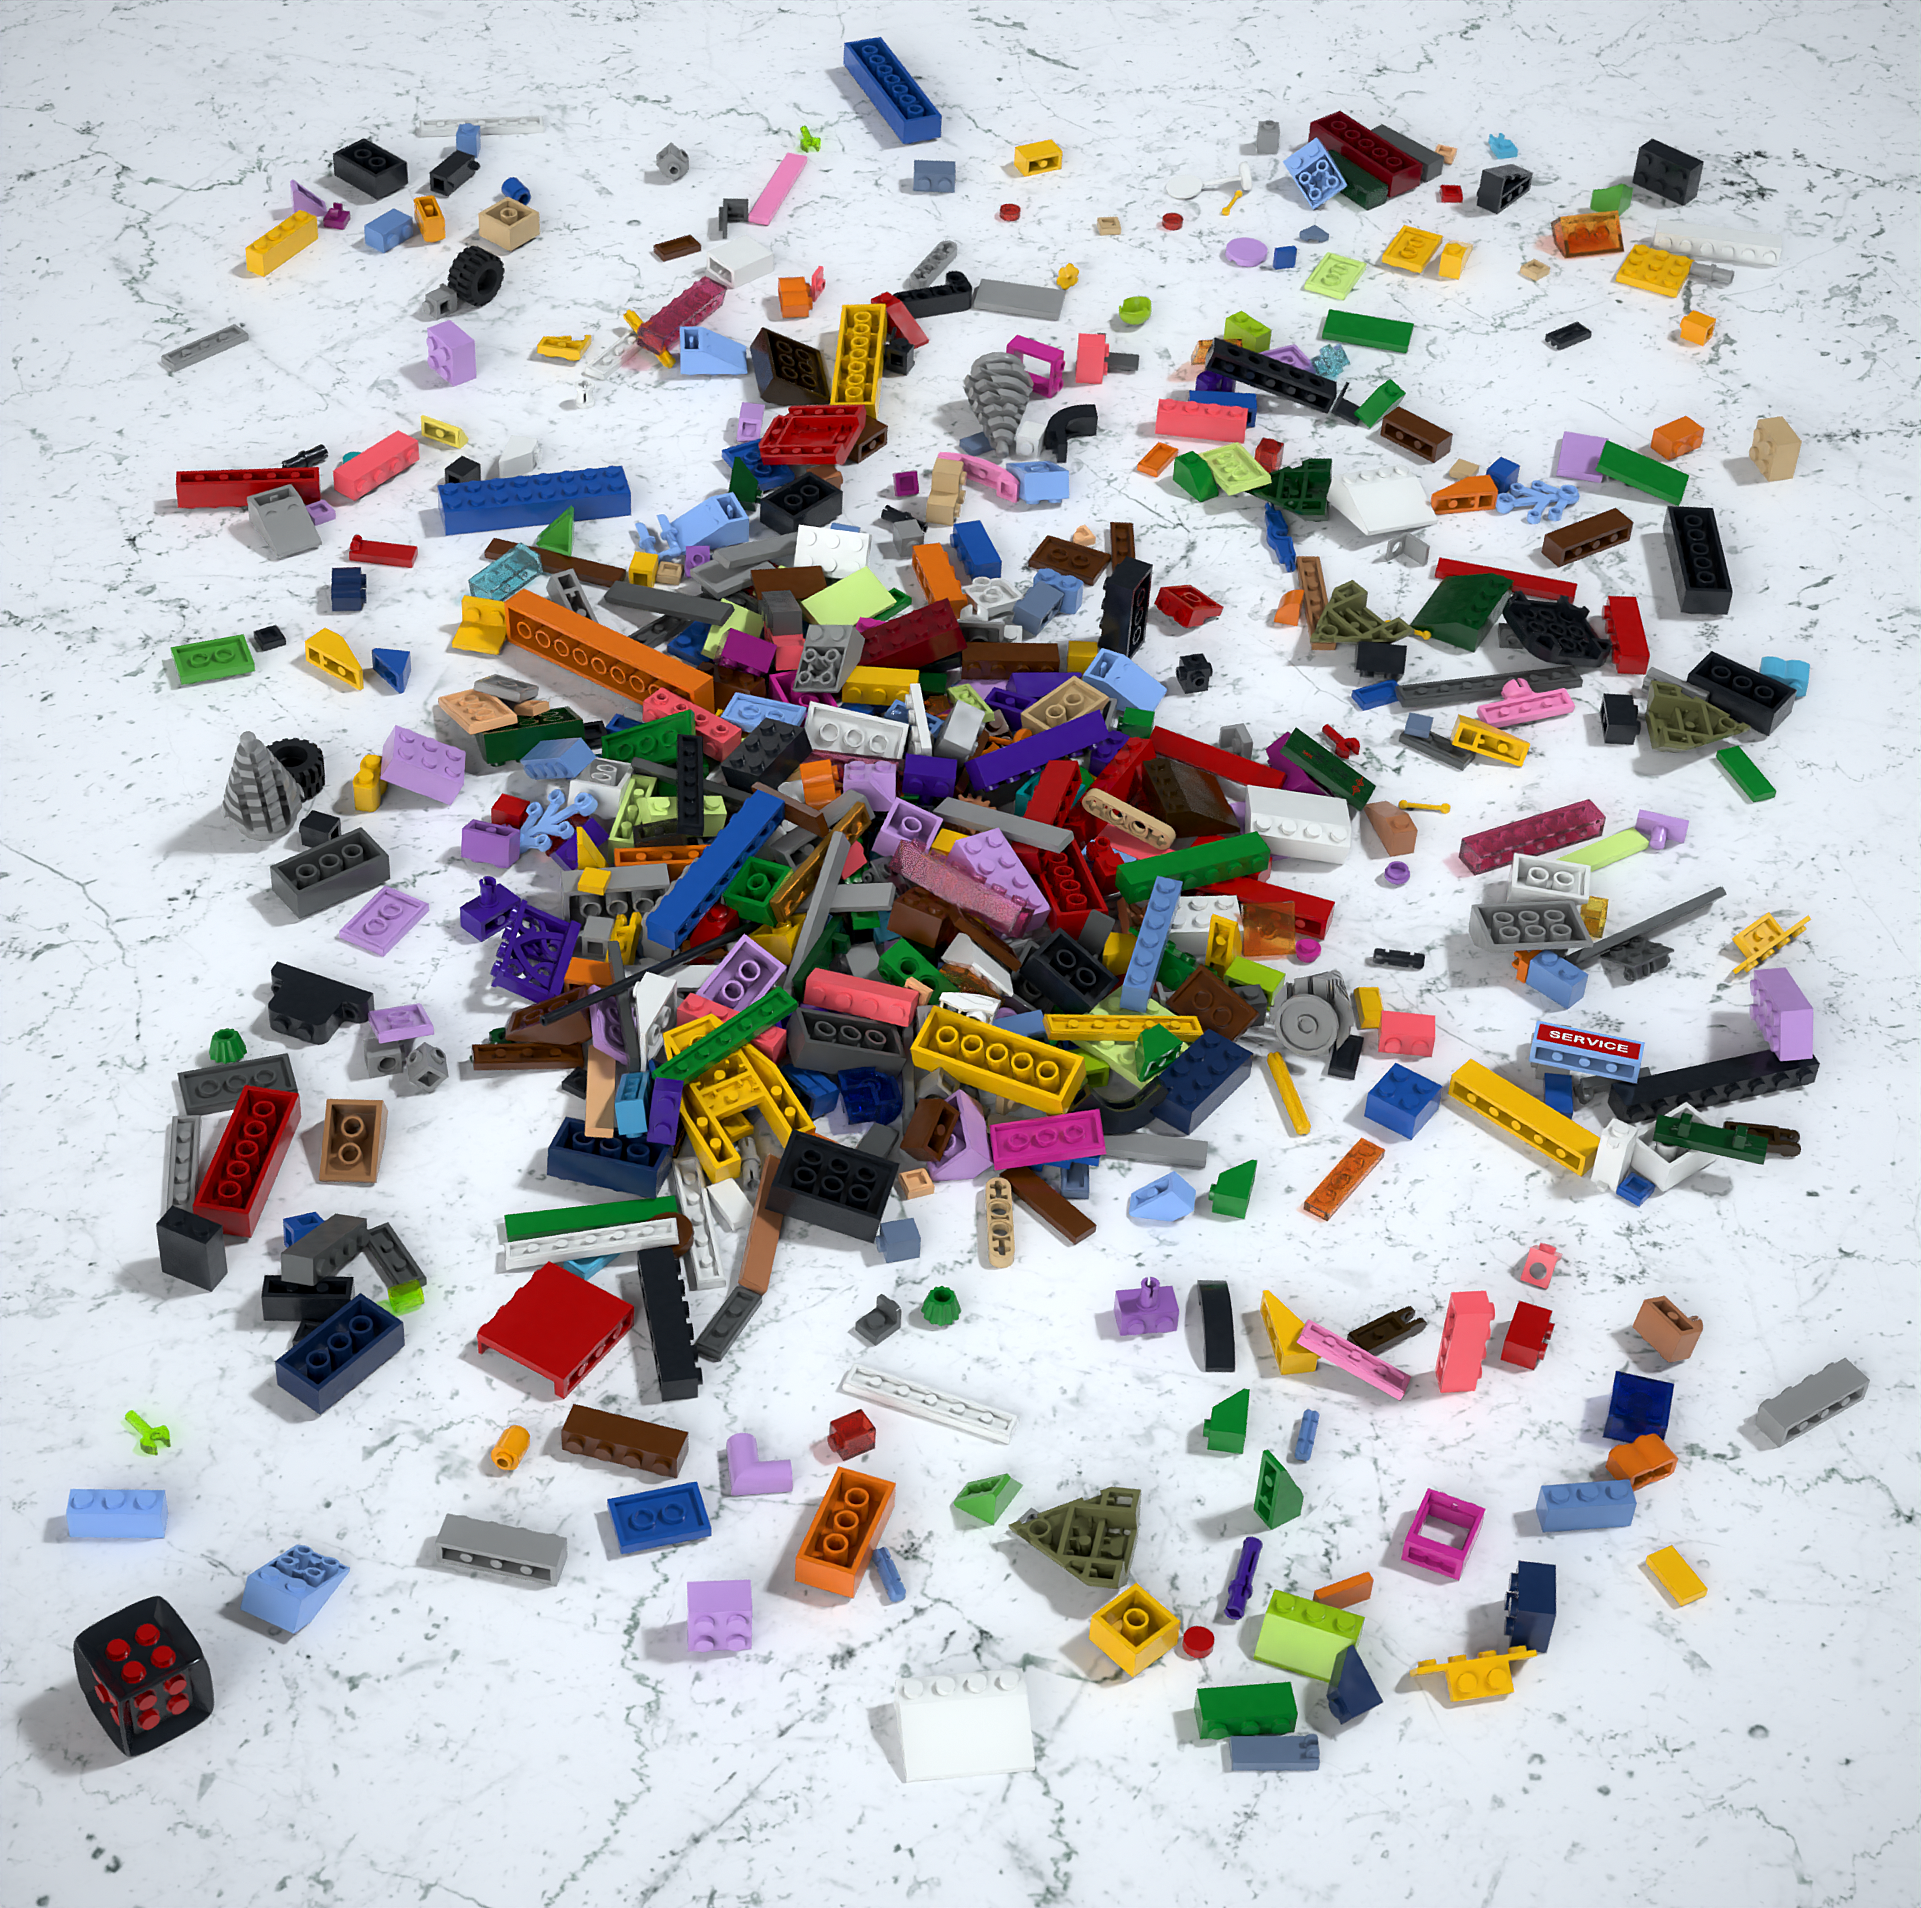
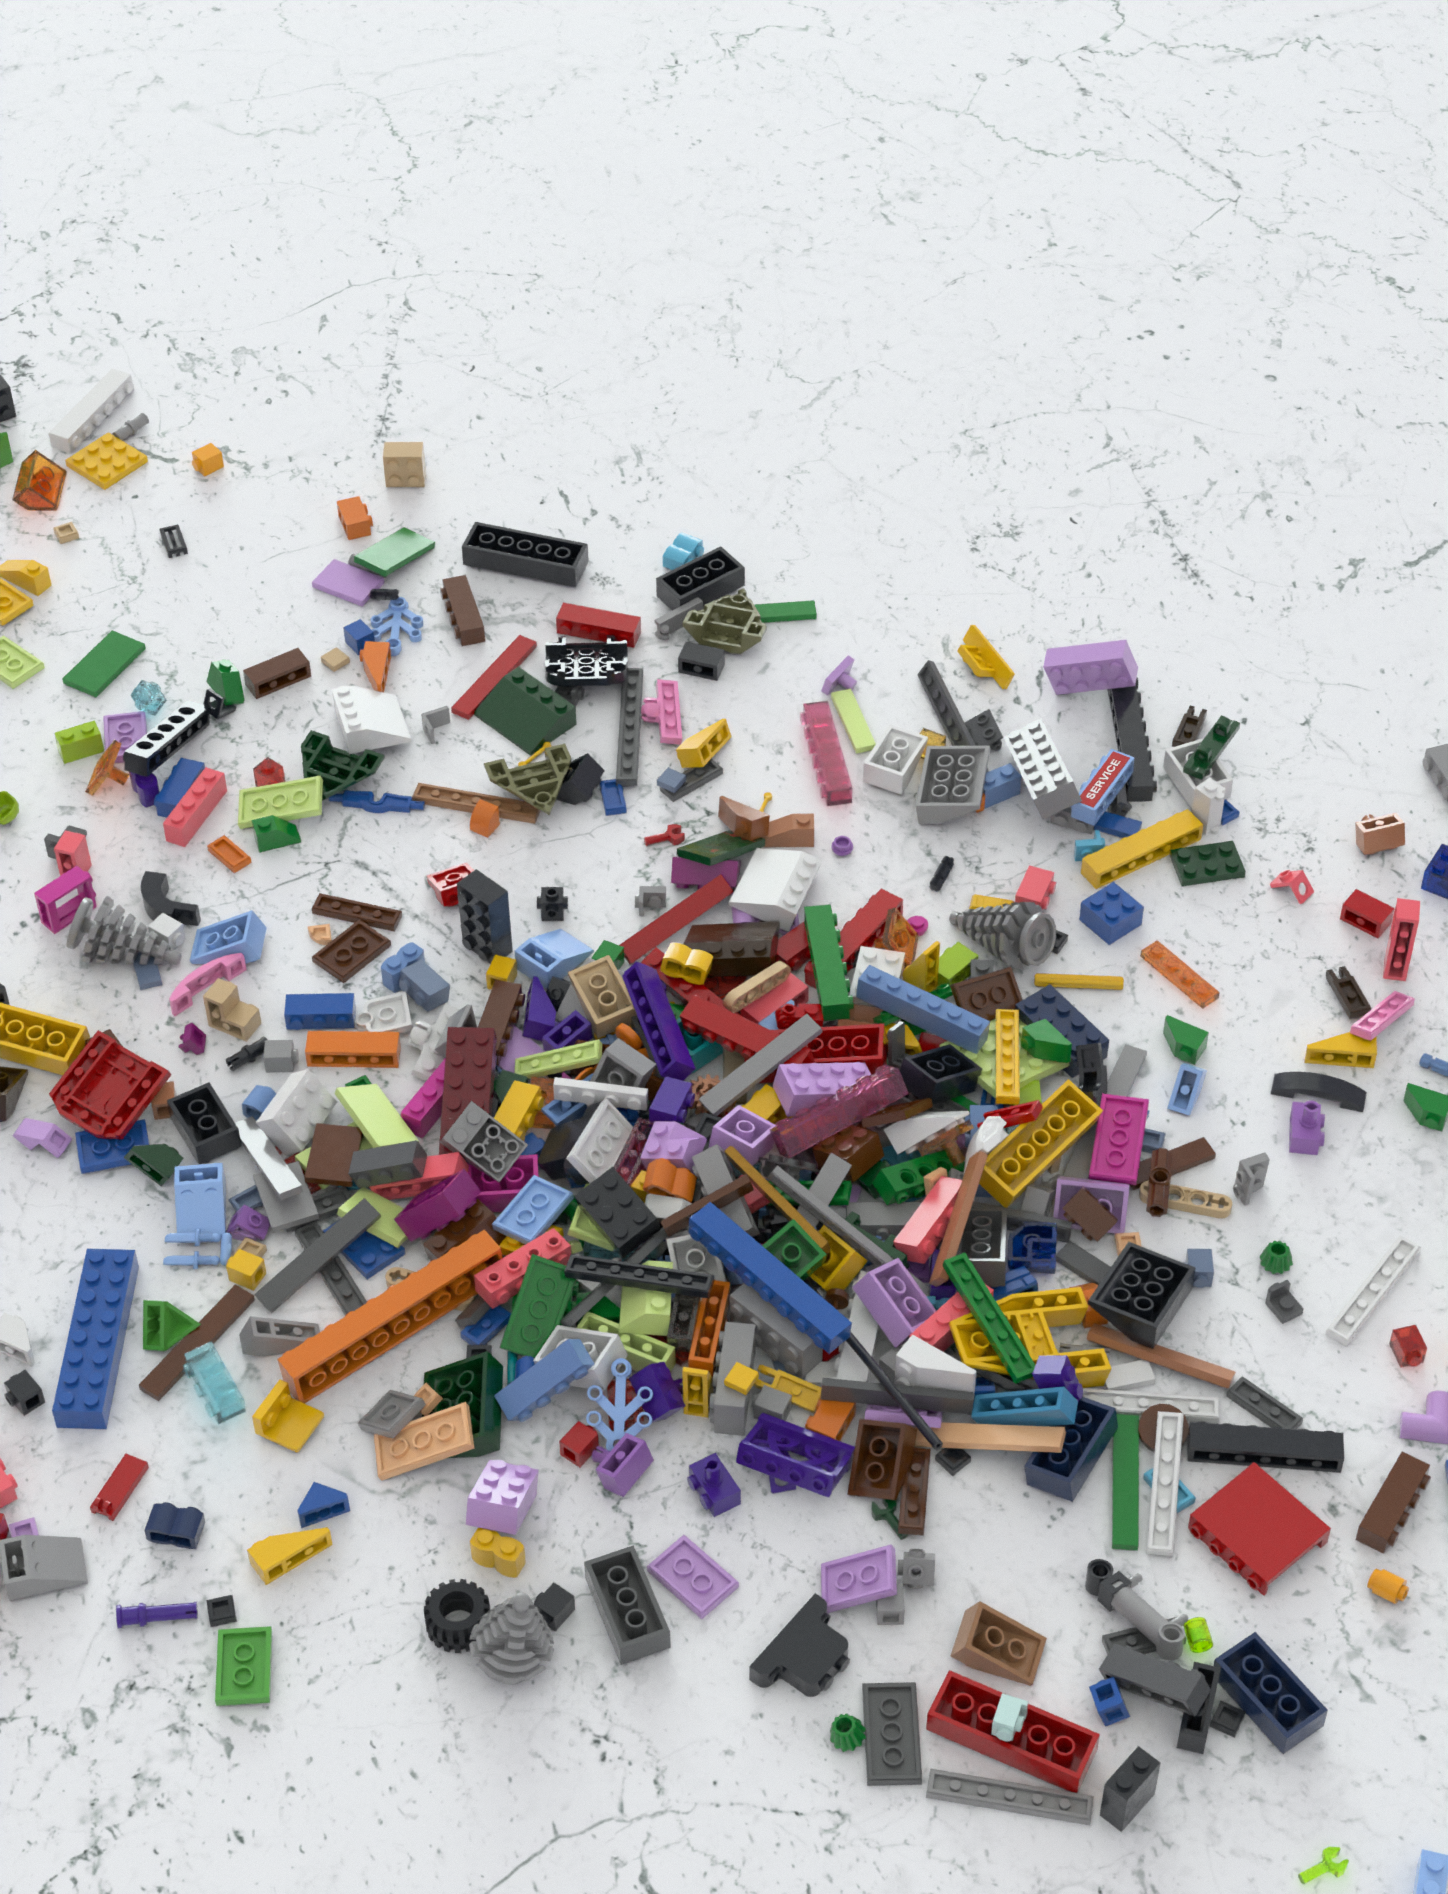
camera: 70 degrees left, 5 degrees up
none -> dark purple pin [116,1602,198,1629]
none -> black axle [370,589,399,600]
none -> yellow brick [660,943,713,985]
none -> dark orange slope [718,796,770,841]
none -> nougat tile [929,1151,988,1287]
none -> red hinge [977,1100,1043,1129]
none -> light aqua brick [991,1693,1028,1741]
none -> brick [1004,719,1082,819]
none -> medium azure bracket [1074,830,1105,861]
none -> light grey piece [1085,1559,1188,1660]
none -> reddish brown piece [1146,1148,1173,1217]
none -> dark green plate [1170,841,1246,886]
none -> light grey bracket [1233,1152,1270,1205]

